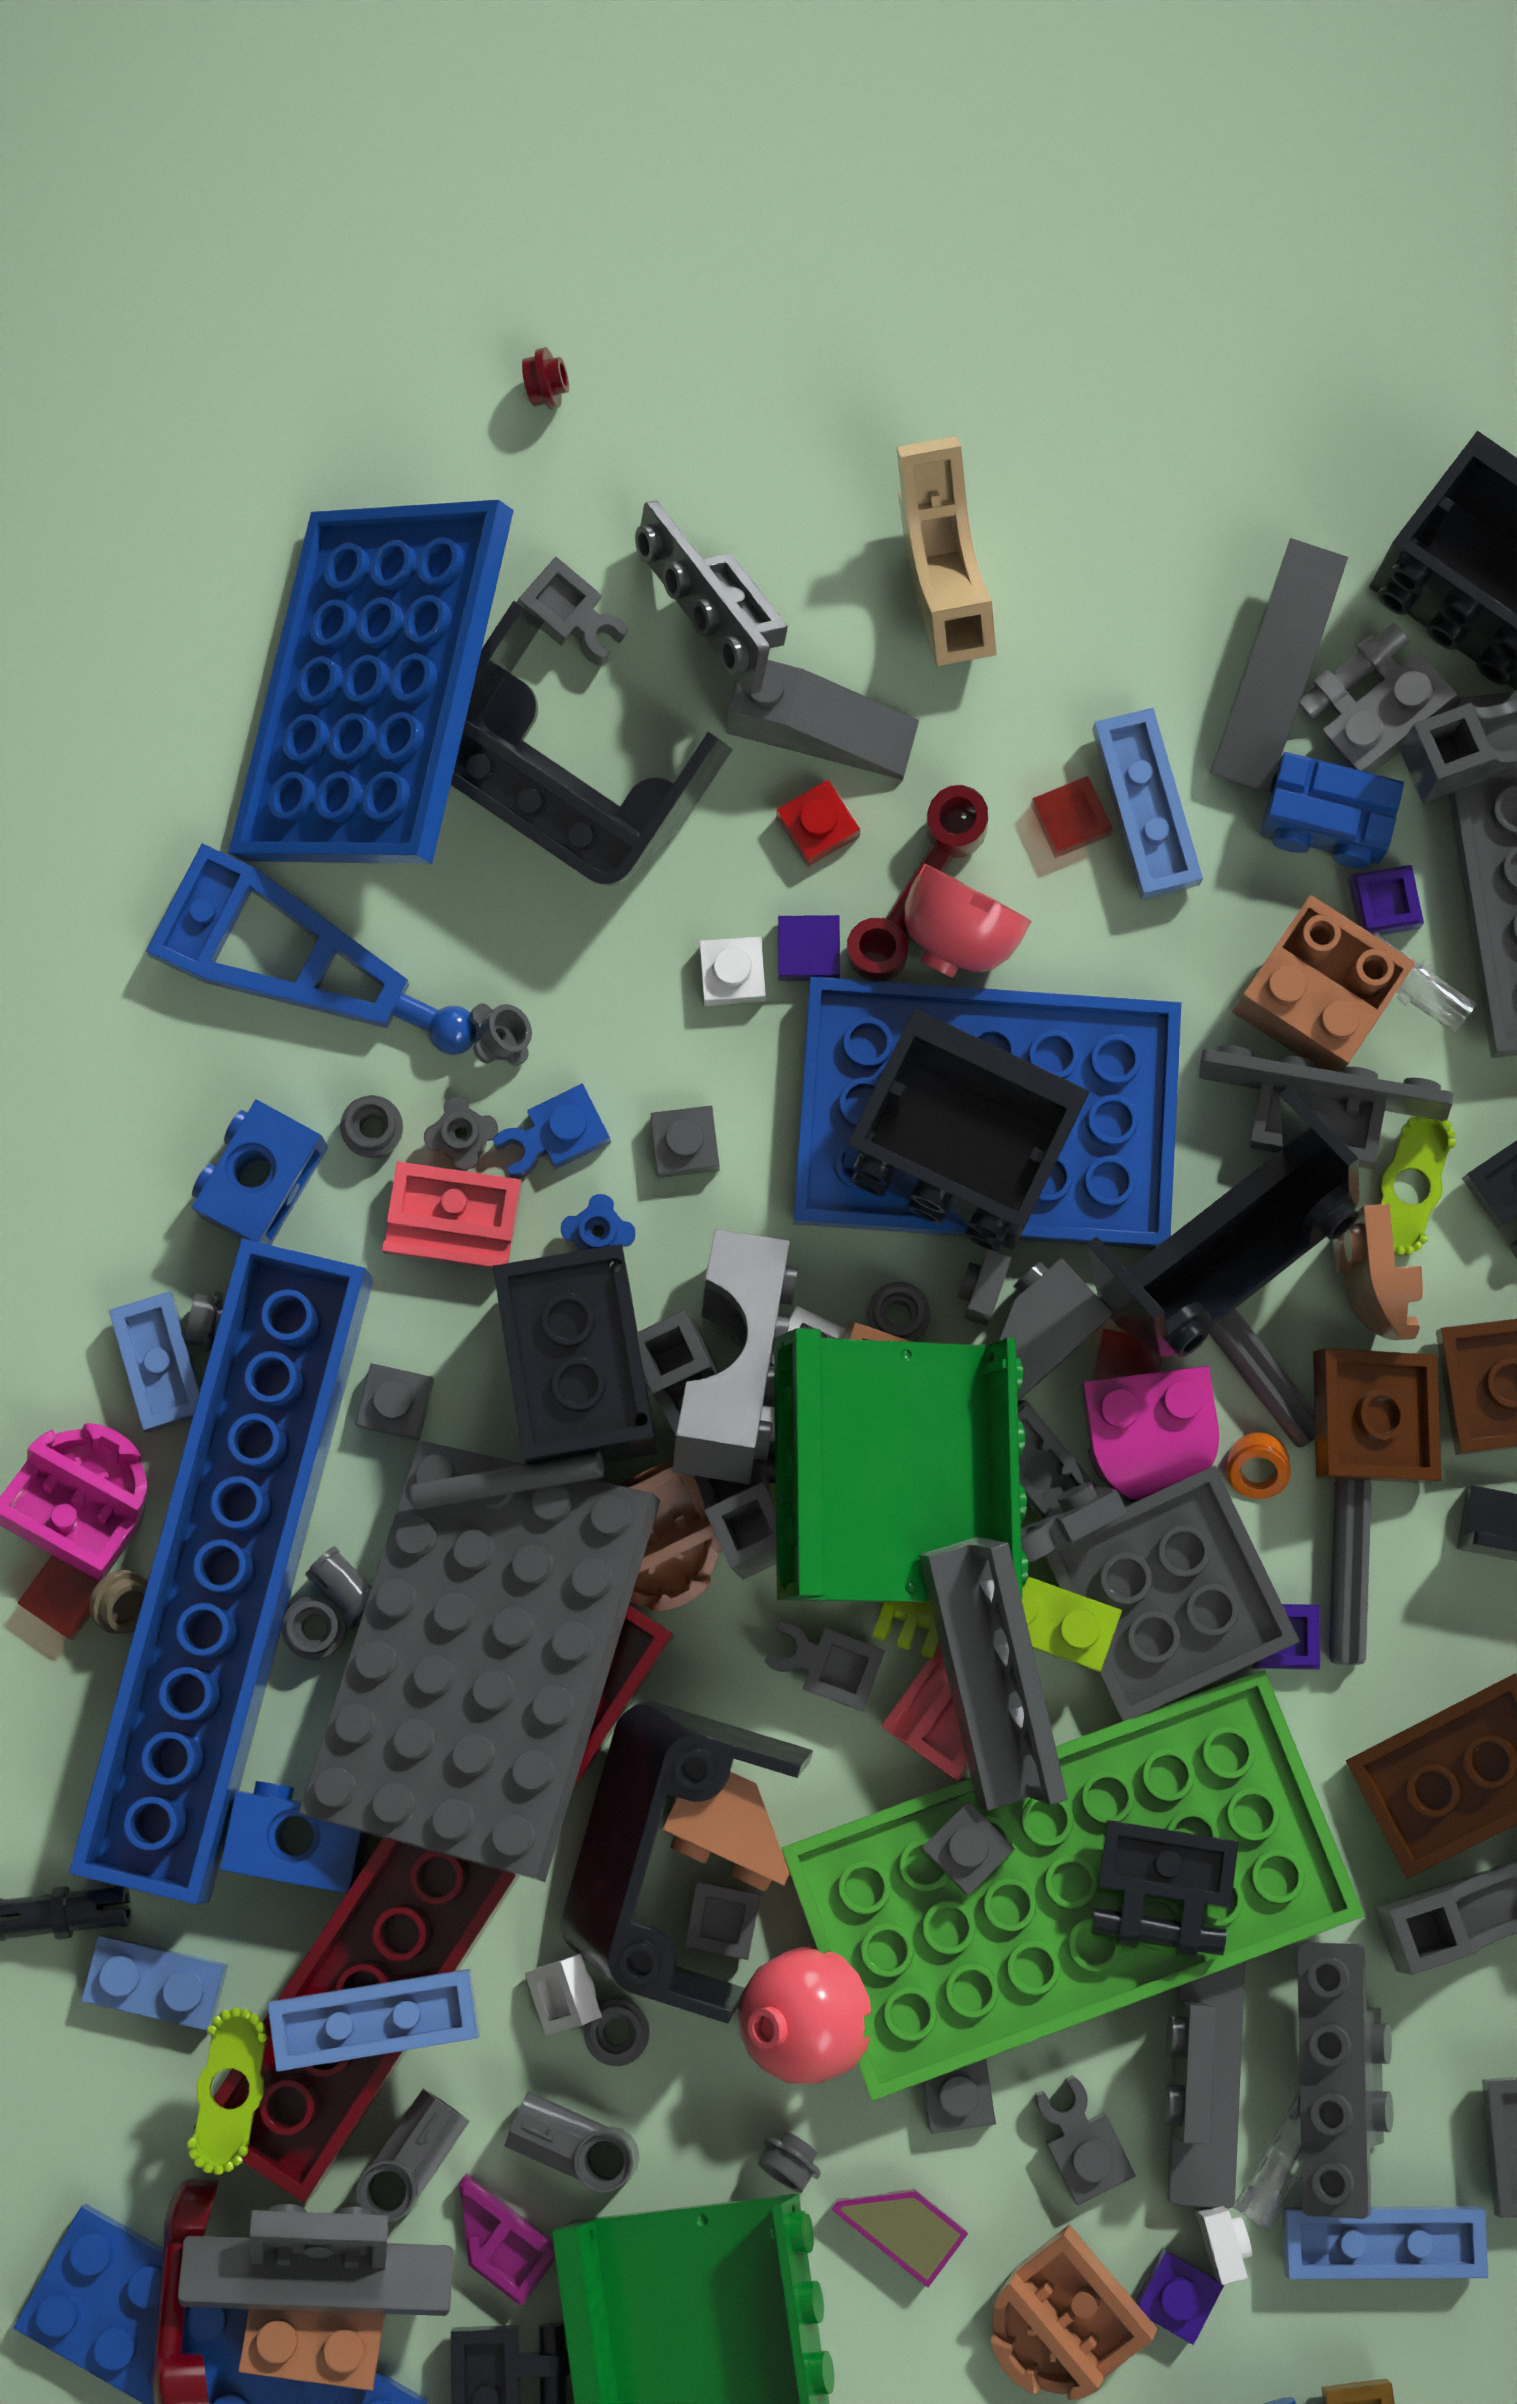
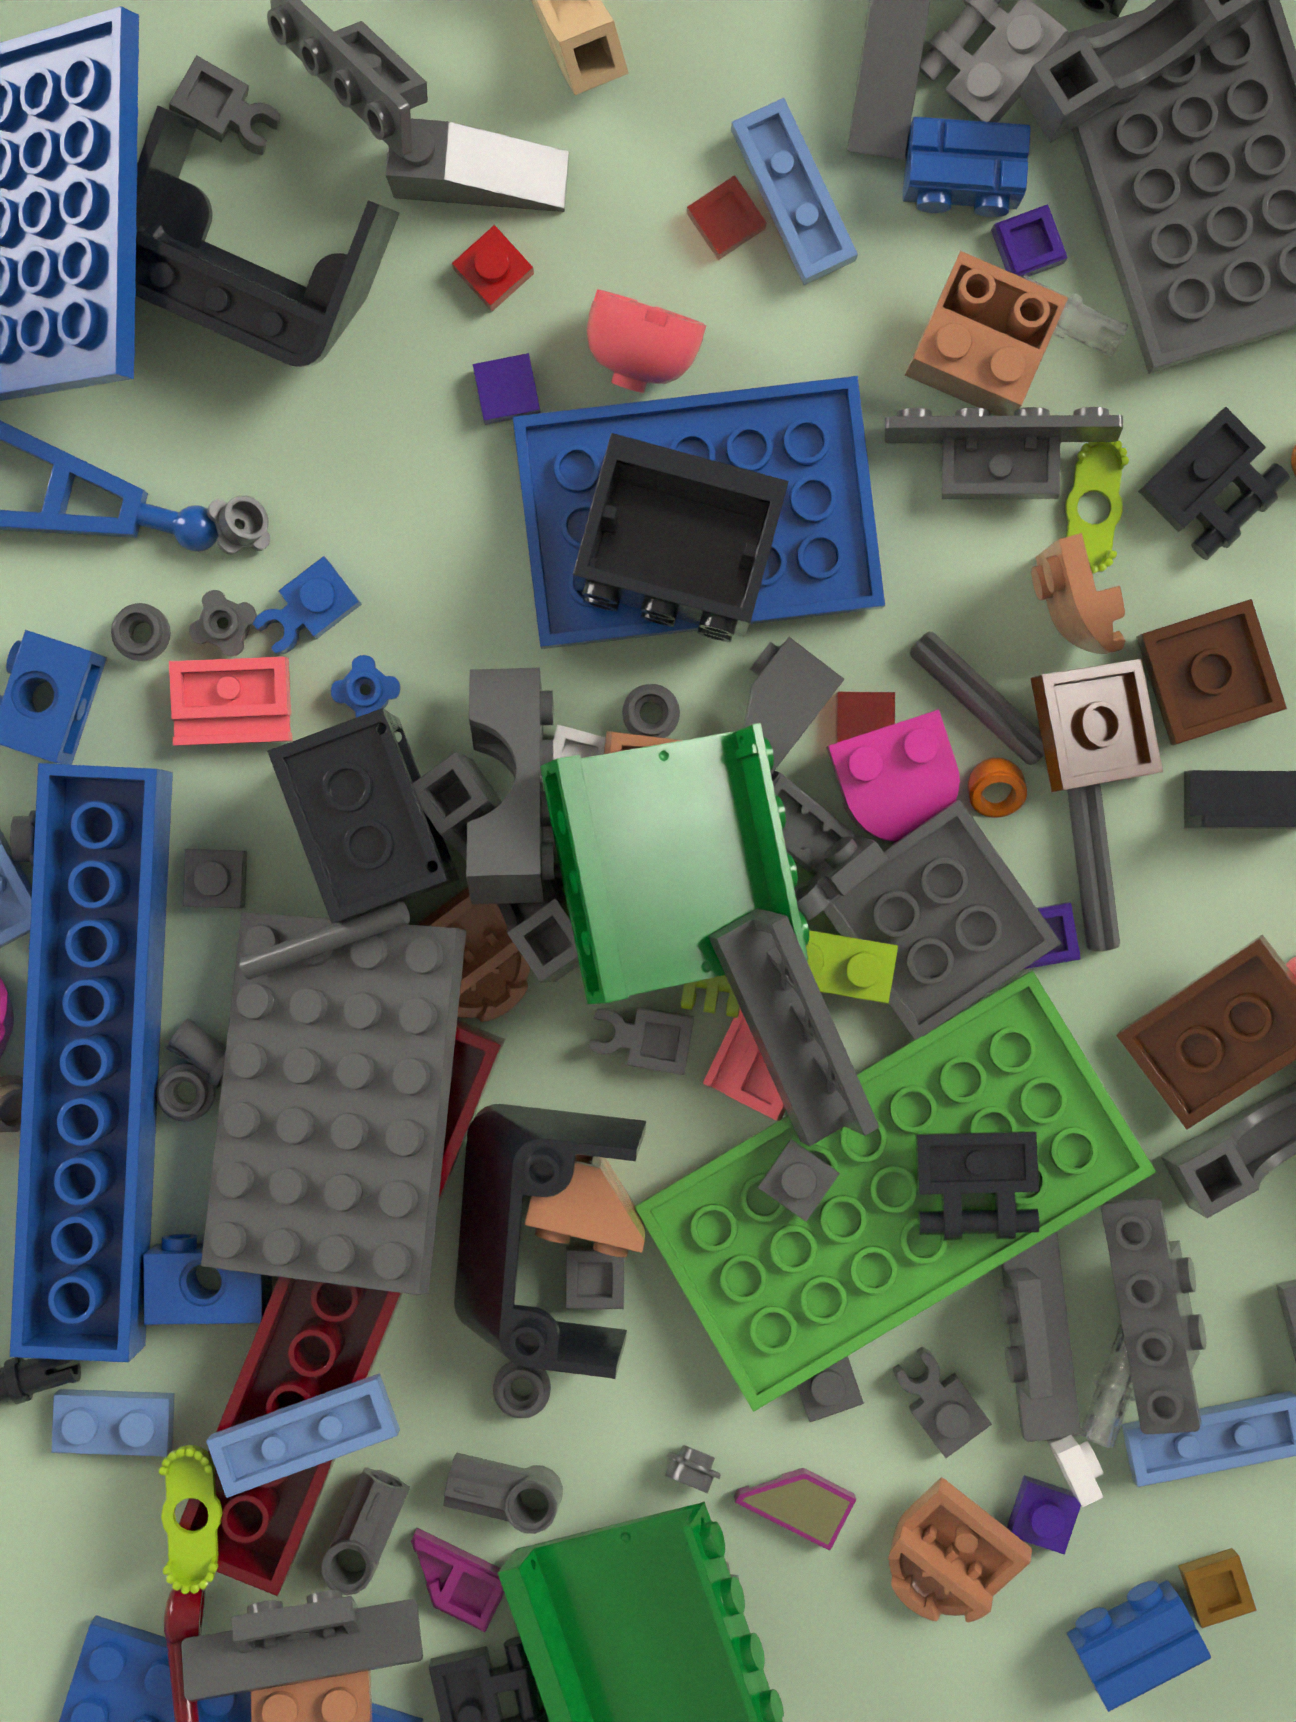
camera: 15 degrees left, 10 degrees up
white plate [525,1954,602,2036] -> none
dark grey plate [651,1105,720,1178] -> none
white plate [700,936,766,1006] -> none
coral cylinder [738,1947,871,2084] -> none
dark red piece [847,785,988,981] -> none
dark grey plate [958,1249,1012,1325] -> none
black windscreen [1086,1087,1359,1358] -> none

